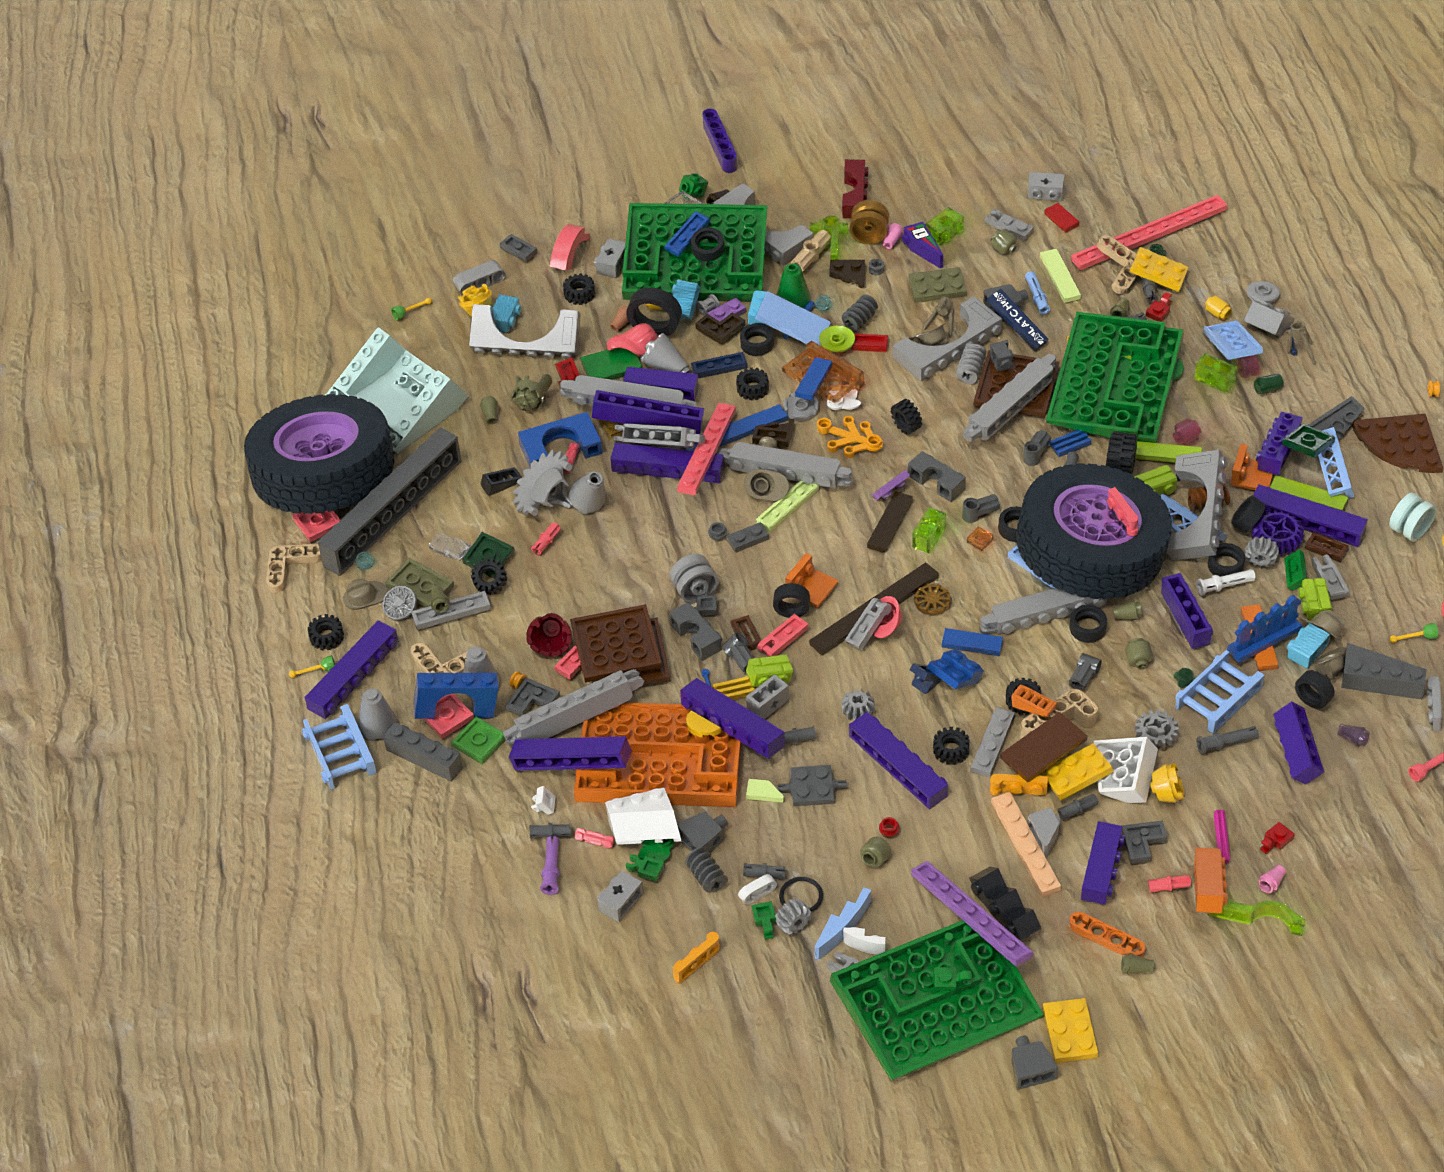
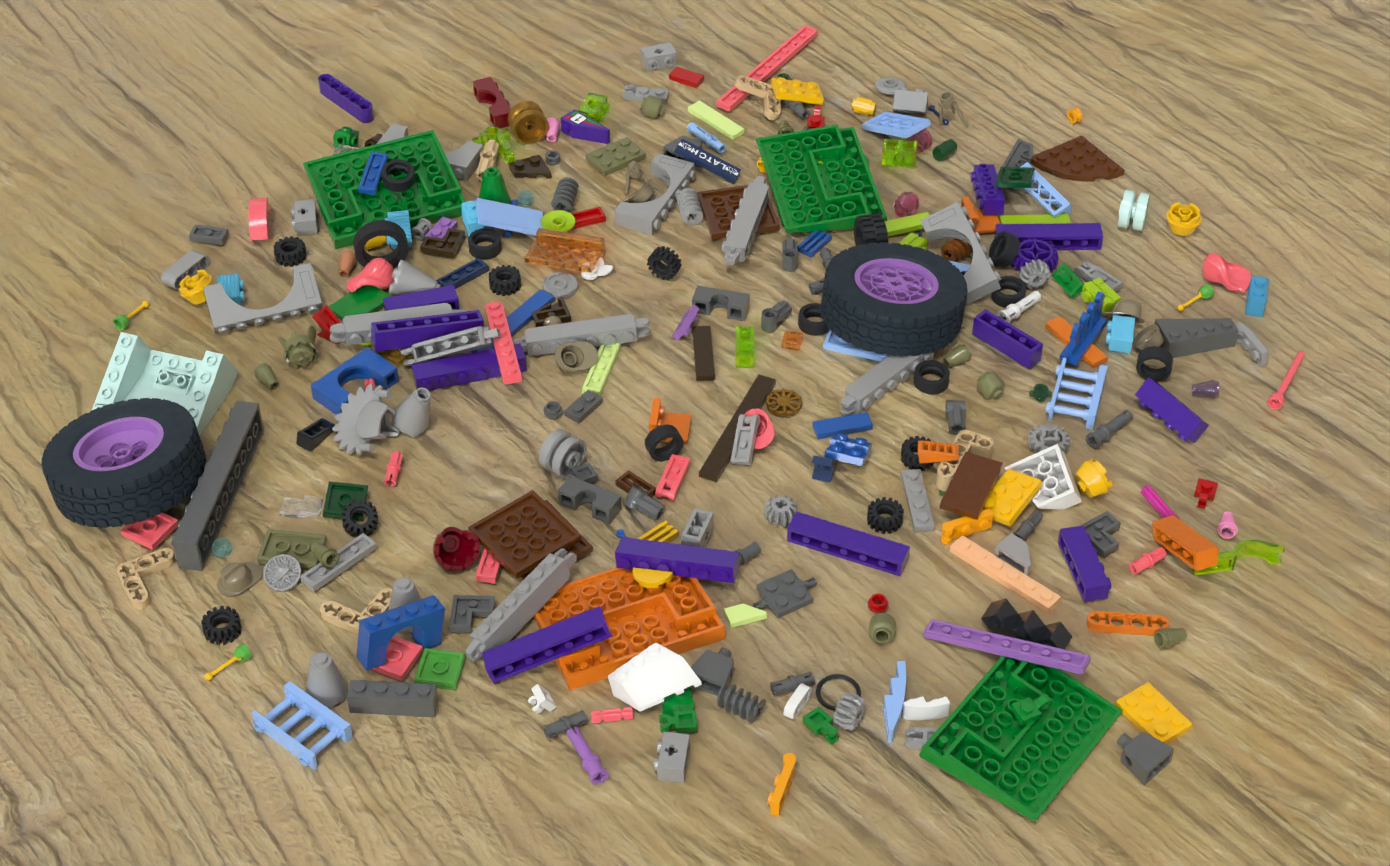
camera: 30 degrees left, 5 degrees down
dark purple brick [304,620,399,719] -> none
light orange bush [509,671,527,690] -> none
lime brick [746,654,793,687] -> none
blue tile [795,357,832,401] -> none
light orange plant [817,416,883,458] -> none
dark grey brick [990,340,1014,371] -> none
coral plate [1107,487,1138,536] -> none
reddish brown tile [1305,532,1349,563] -> none

